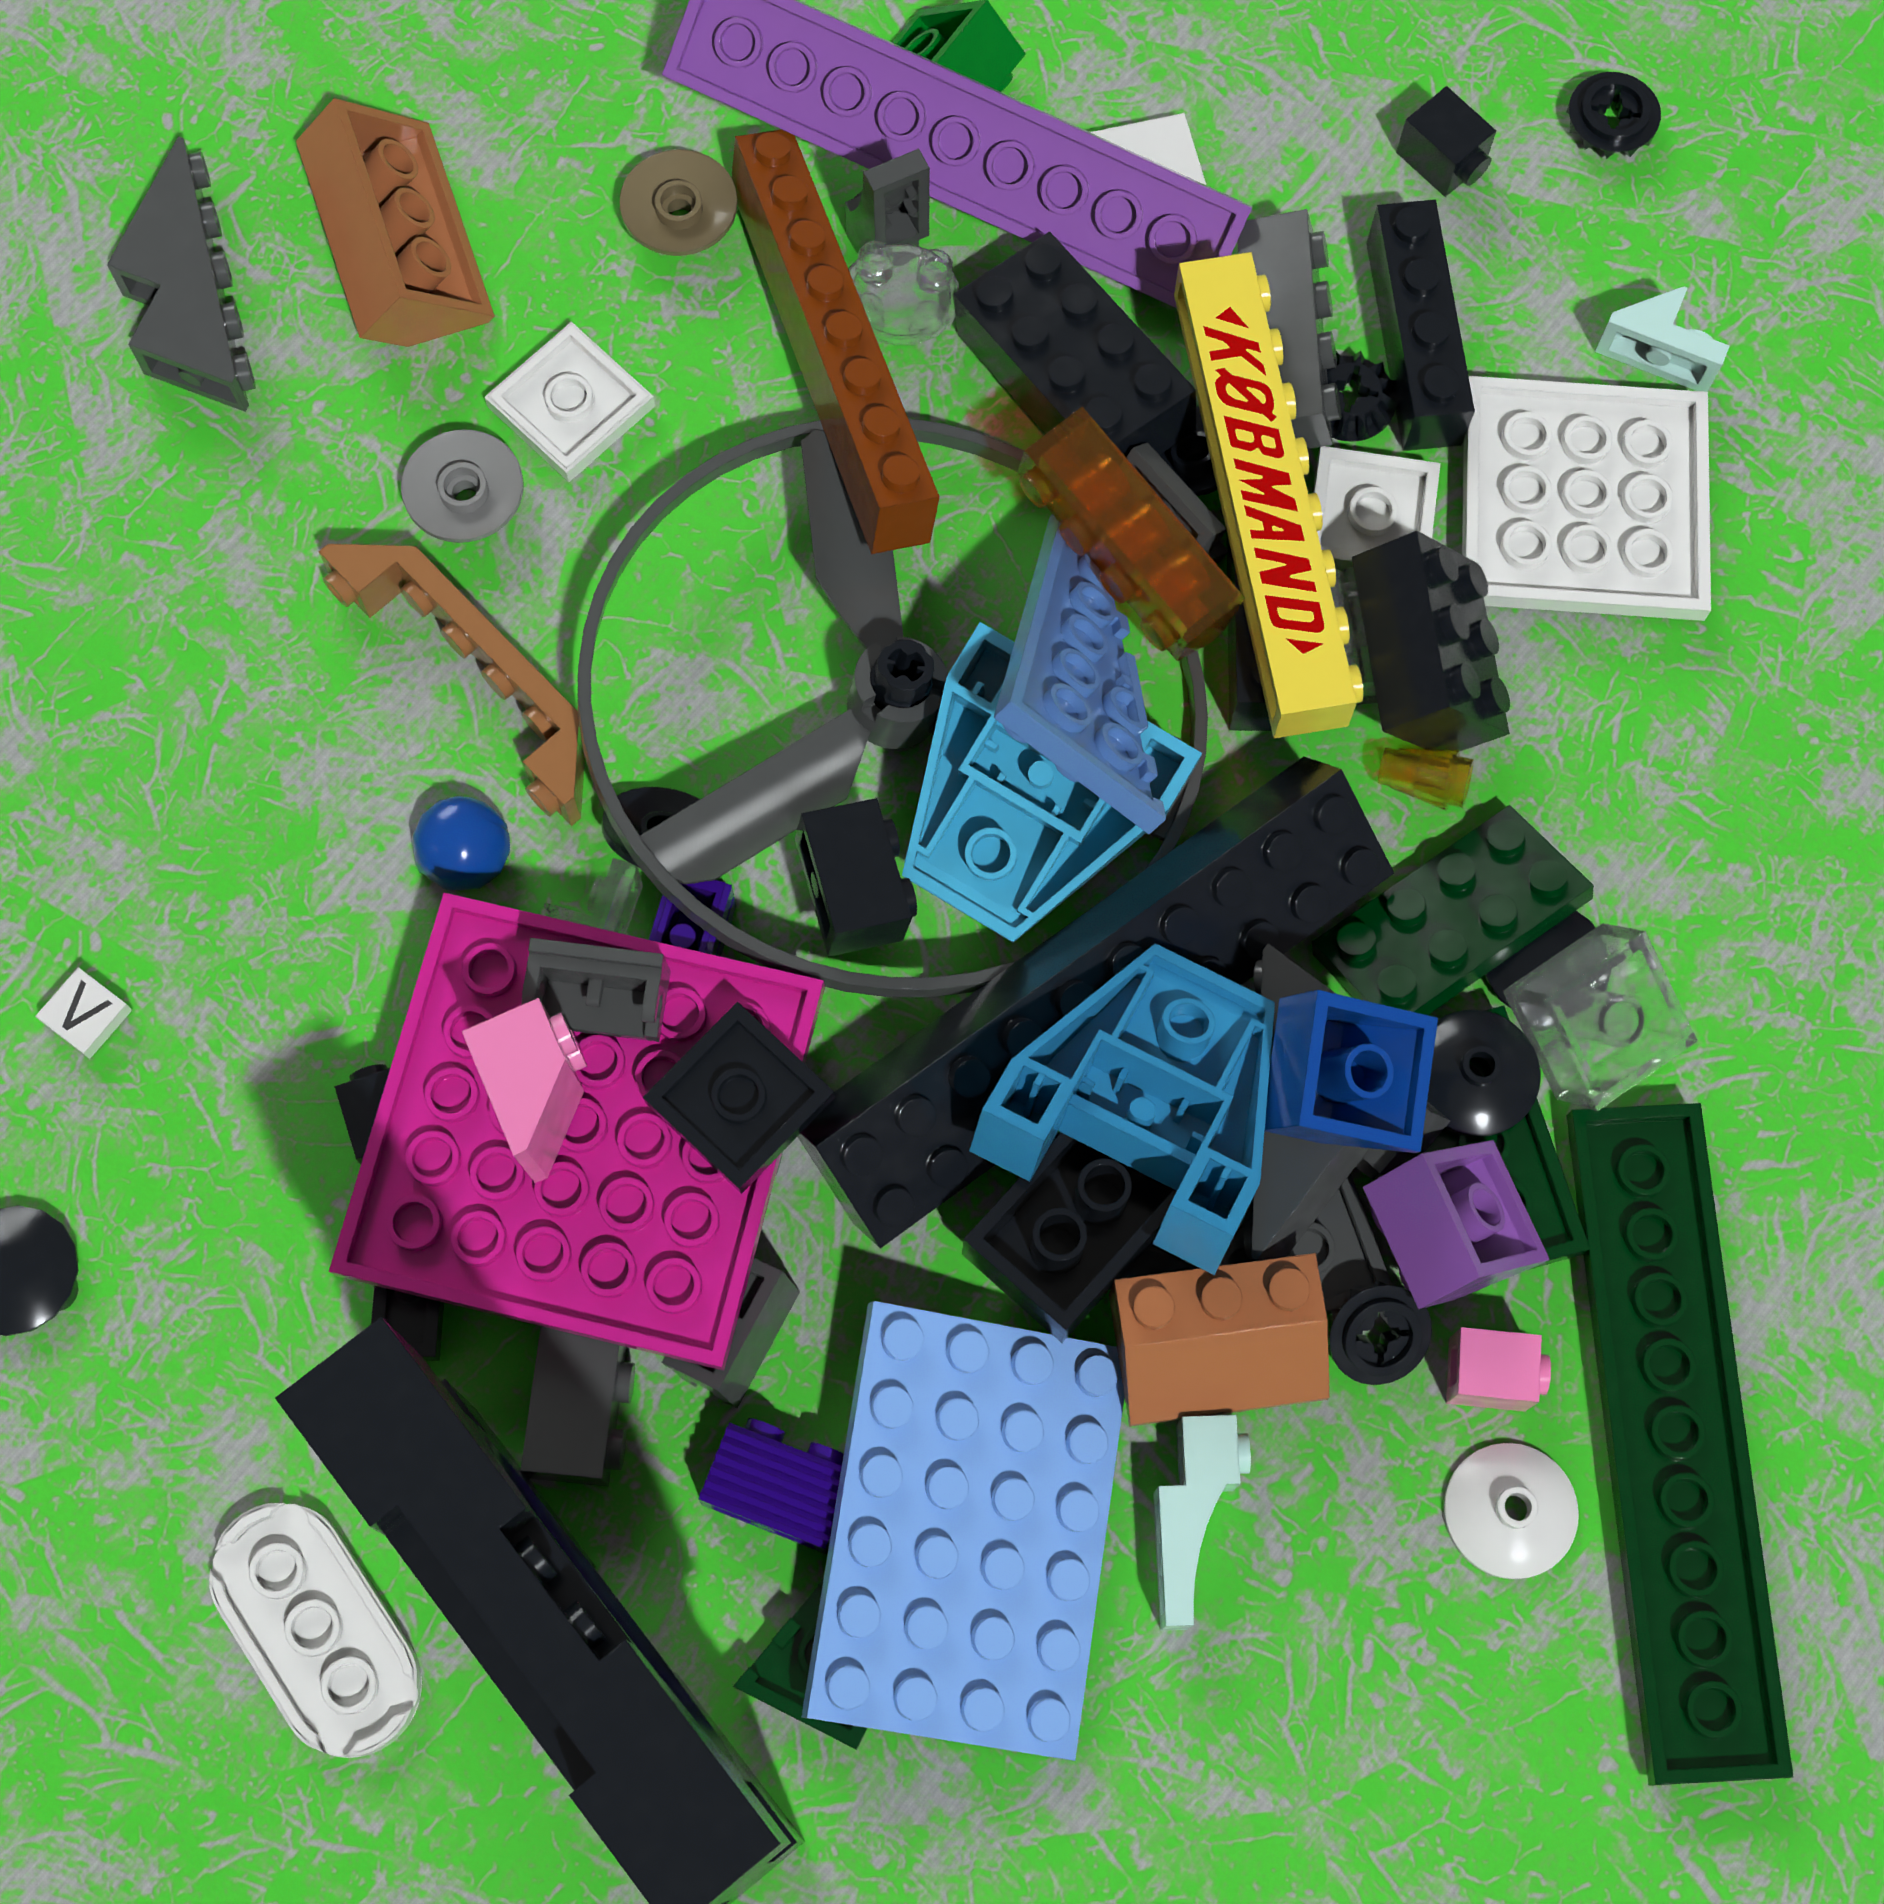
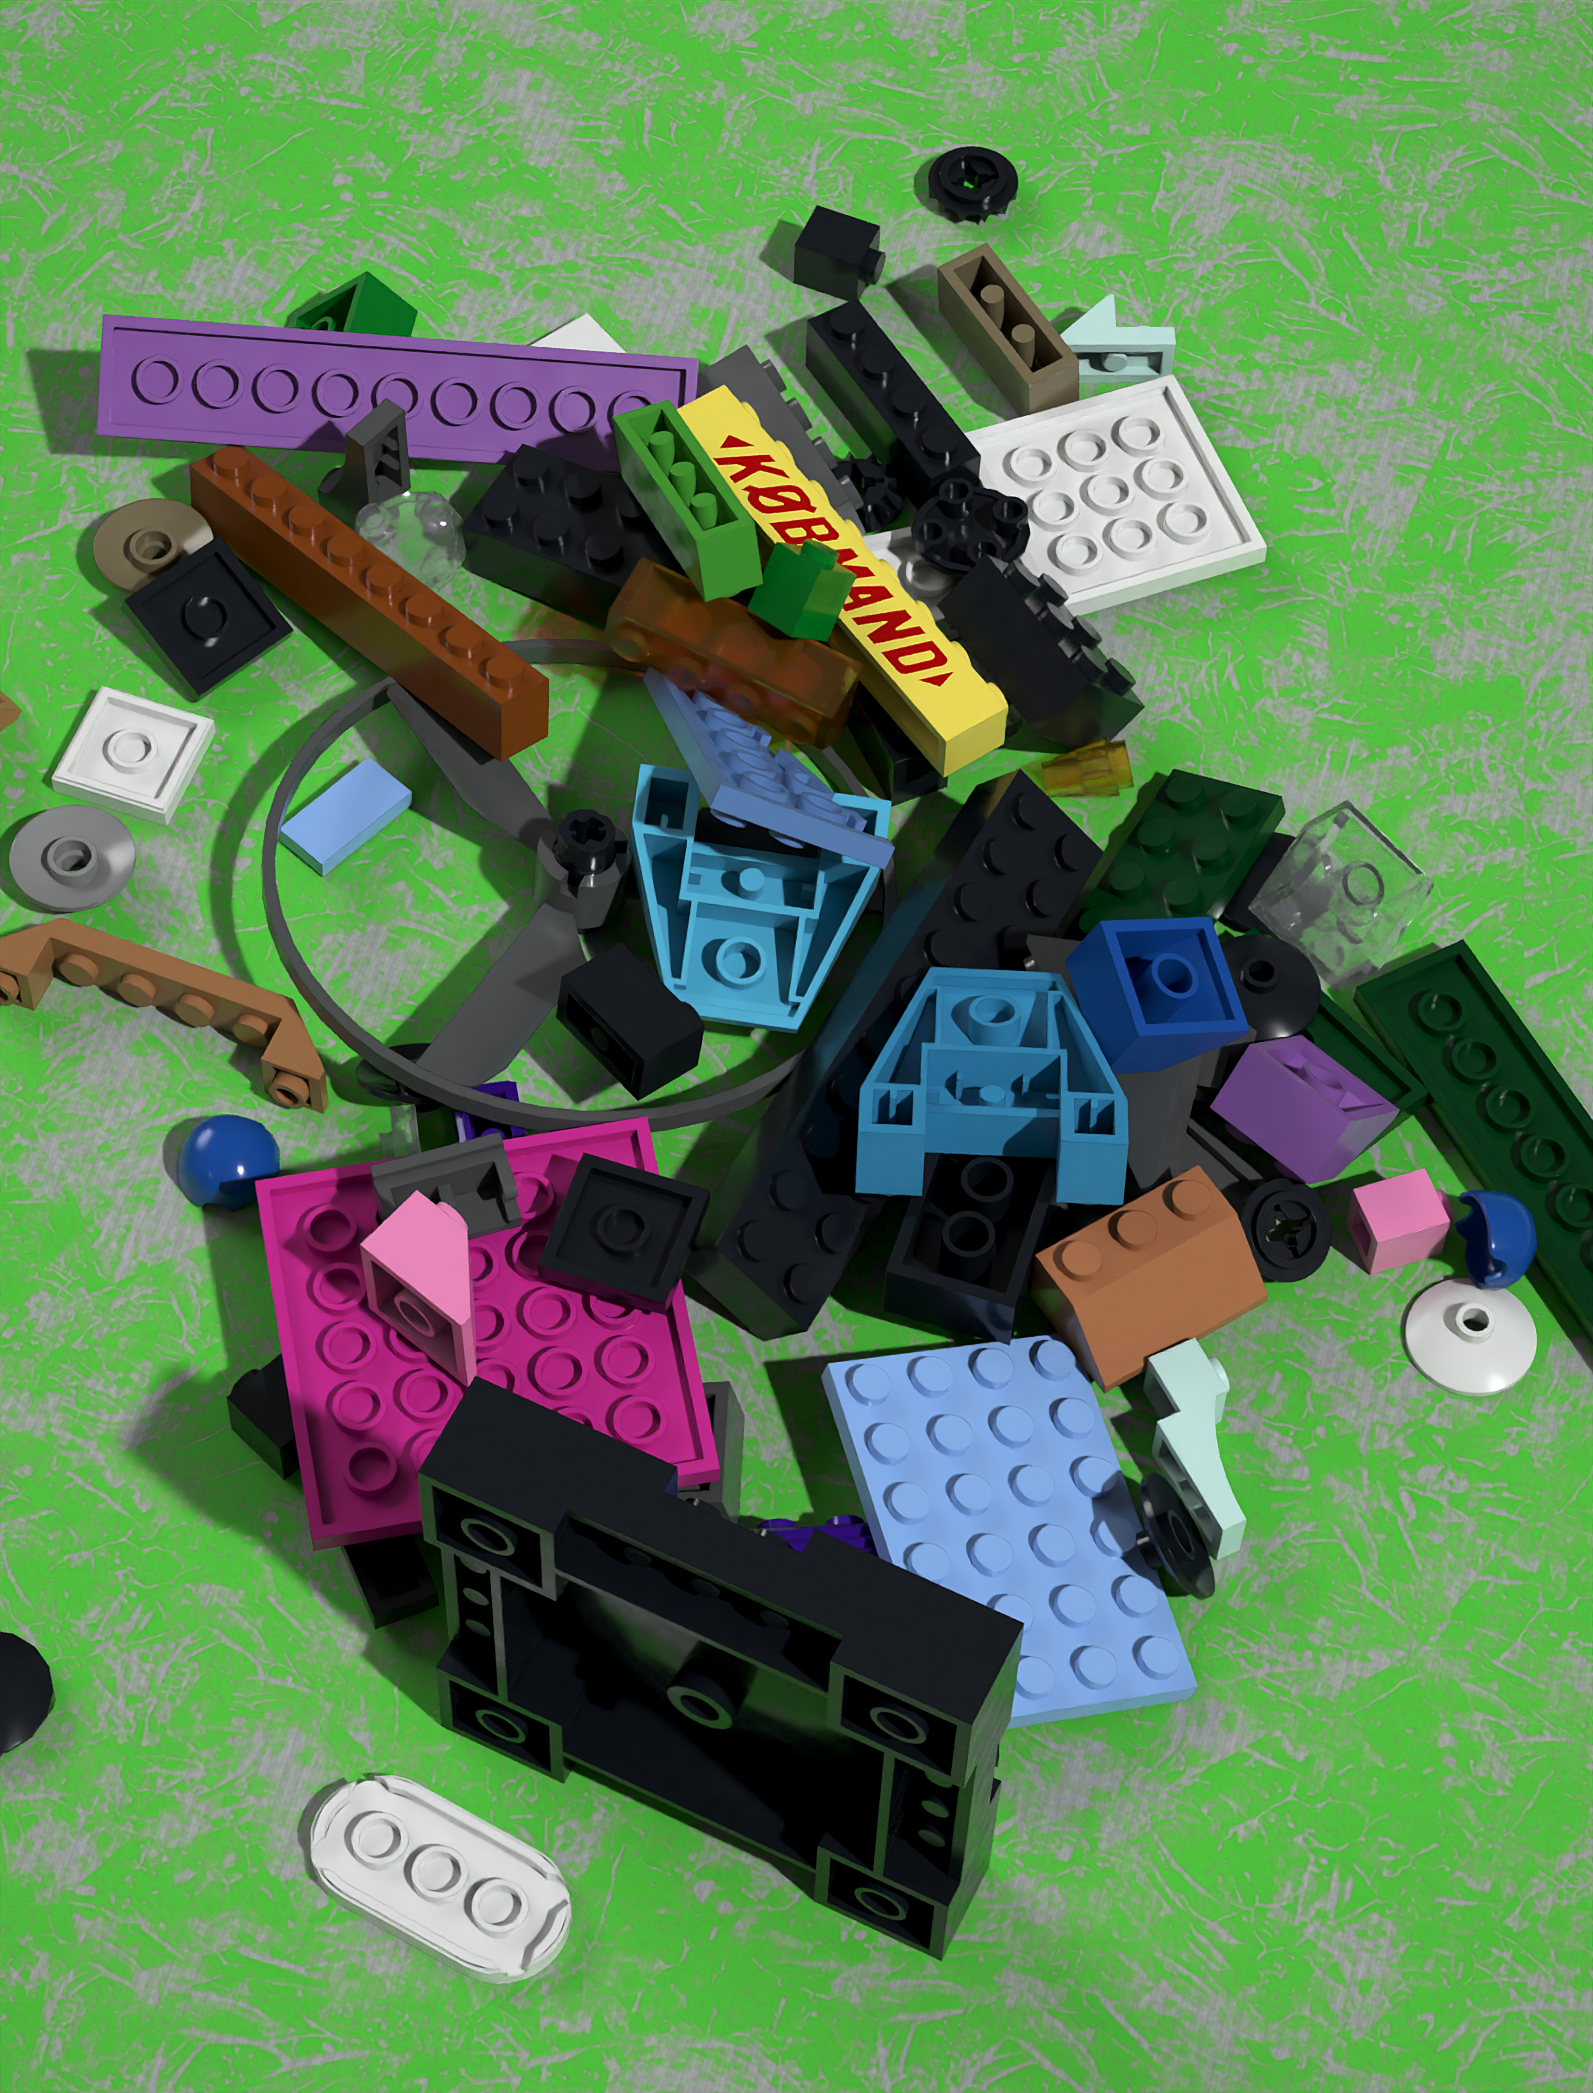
camera: 25 degrees left, 15 degrees down
none -> black plate [120,536,294,703]
none -> light blue tile [279,757,413,876]
none -> bright green brick [612,399,763,602]
none -> green brick [747,539,857,642]
none -> black dish [911,477,1031,578]
none -> dark tan brick [937,243,1079,417]
none -> black dish [1136,1472,1215,1600]
none -> blue hair [1455,1190,1537,1291]

